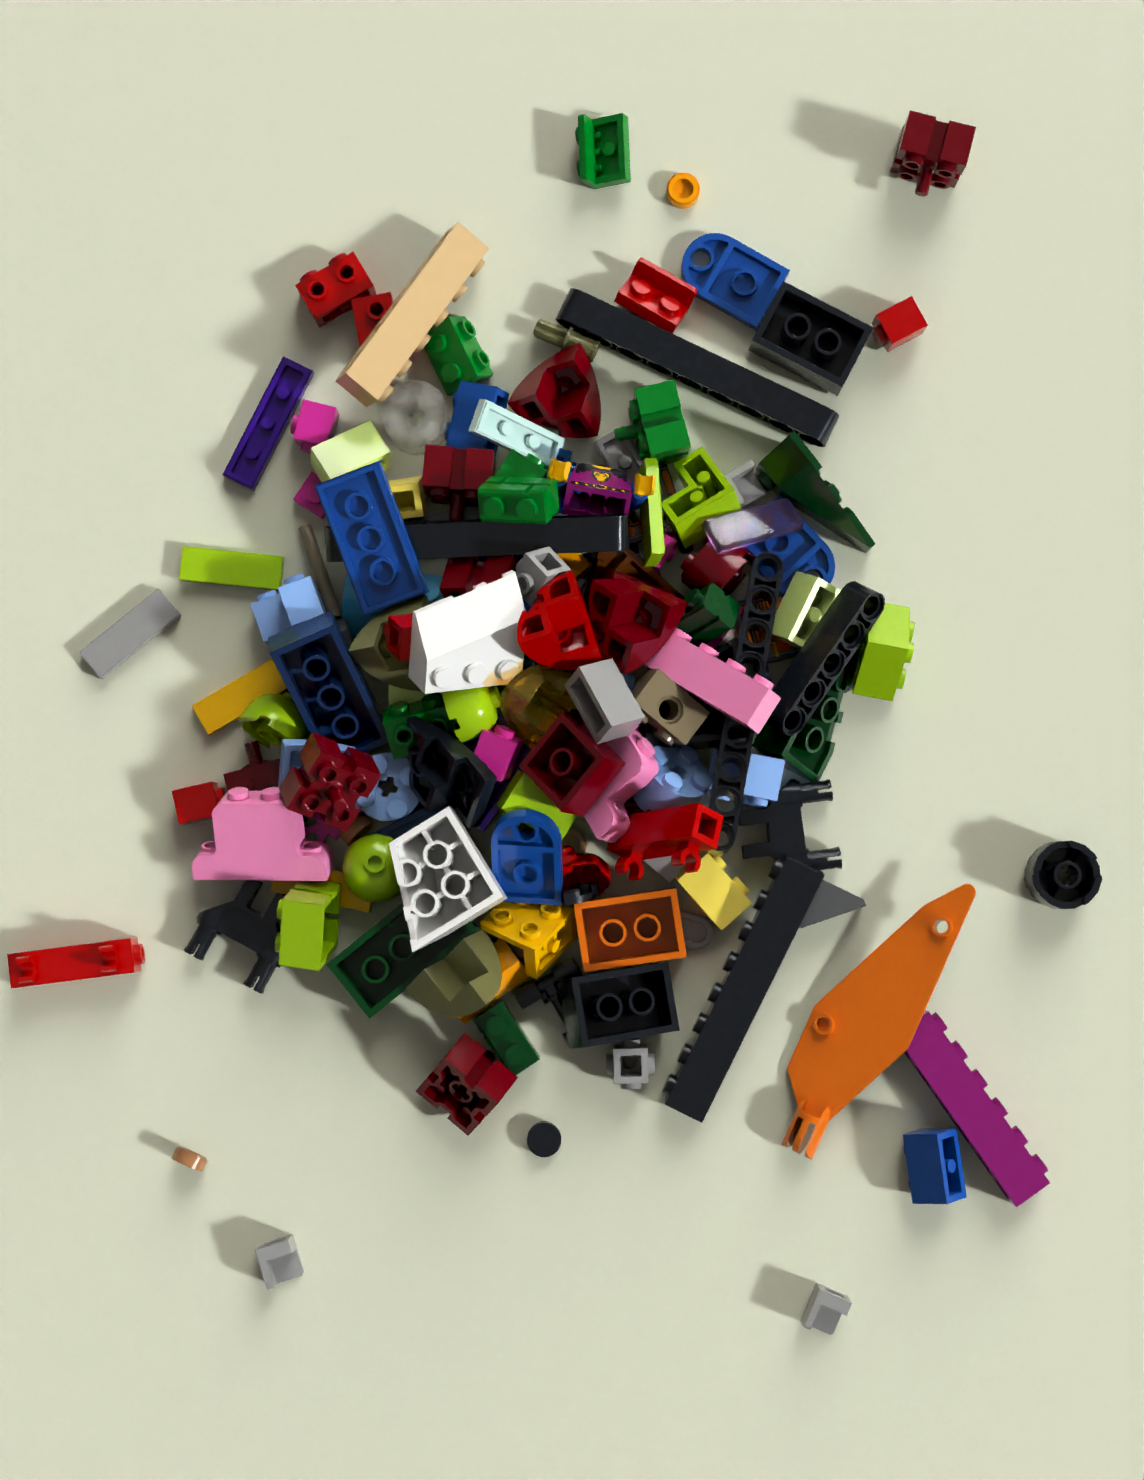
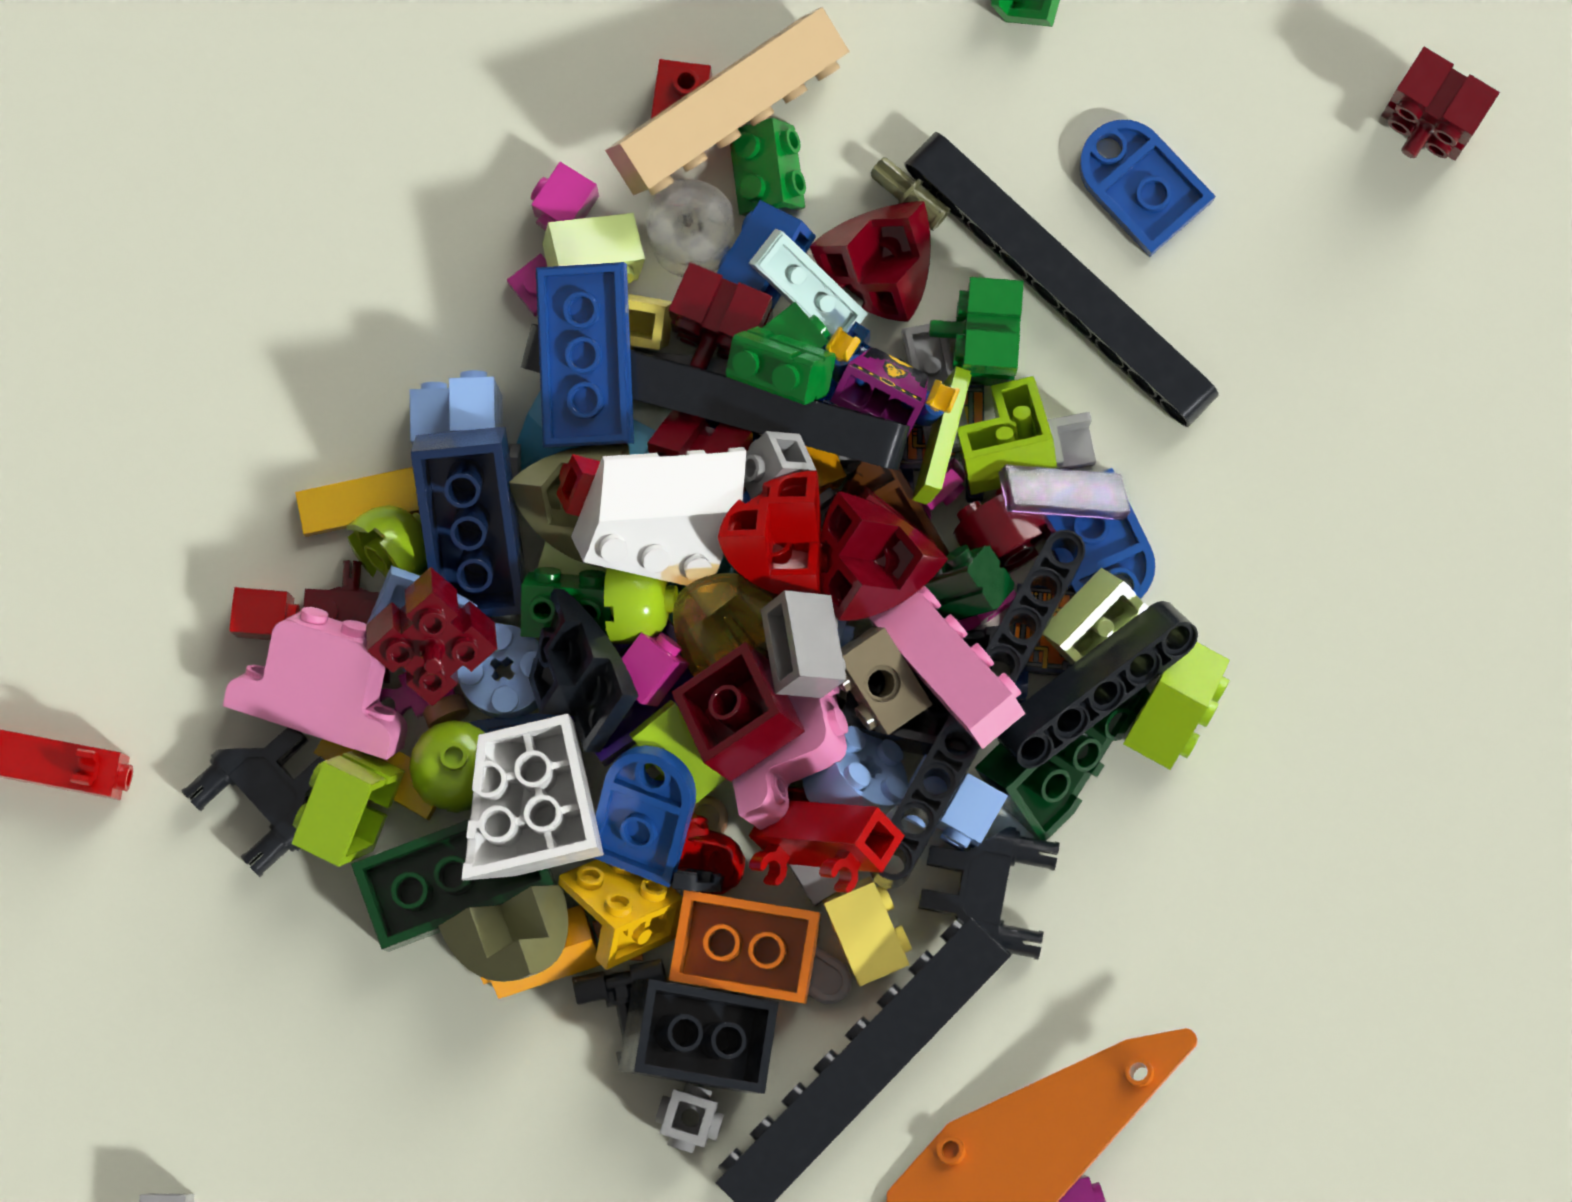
camera: 20 degrees right, 5 degrees down
light grey tile [79,588,181,679] -> none
medium nougat tile [171,1146,208,1172] -> none
lime tile [179,546,285,591] -> none
dark purple tile [222,356,314,491] -> none
red brick [295,252,376,328] -> none
dark tan bar [298,524,342,620] -> none
dark red brick [416,1033,518,1136] -> none
dark green brick [473,999,540,1075] -> none
black tile [527,1121,561,1157] -> none
red bracket [614,257,698,334] -> none
light orange tile [666,173,700,209] -> none
black brick [749,281,874,396] -> none
dark green wedge [756,431,876,553] -> none
dark grey slope [799,880,866,928] -> none
red brick [871,296,928,352] -> none
black brick [1024,841,1102,909] -> none

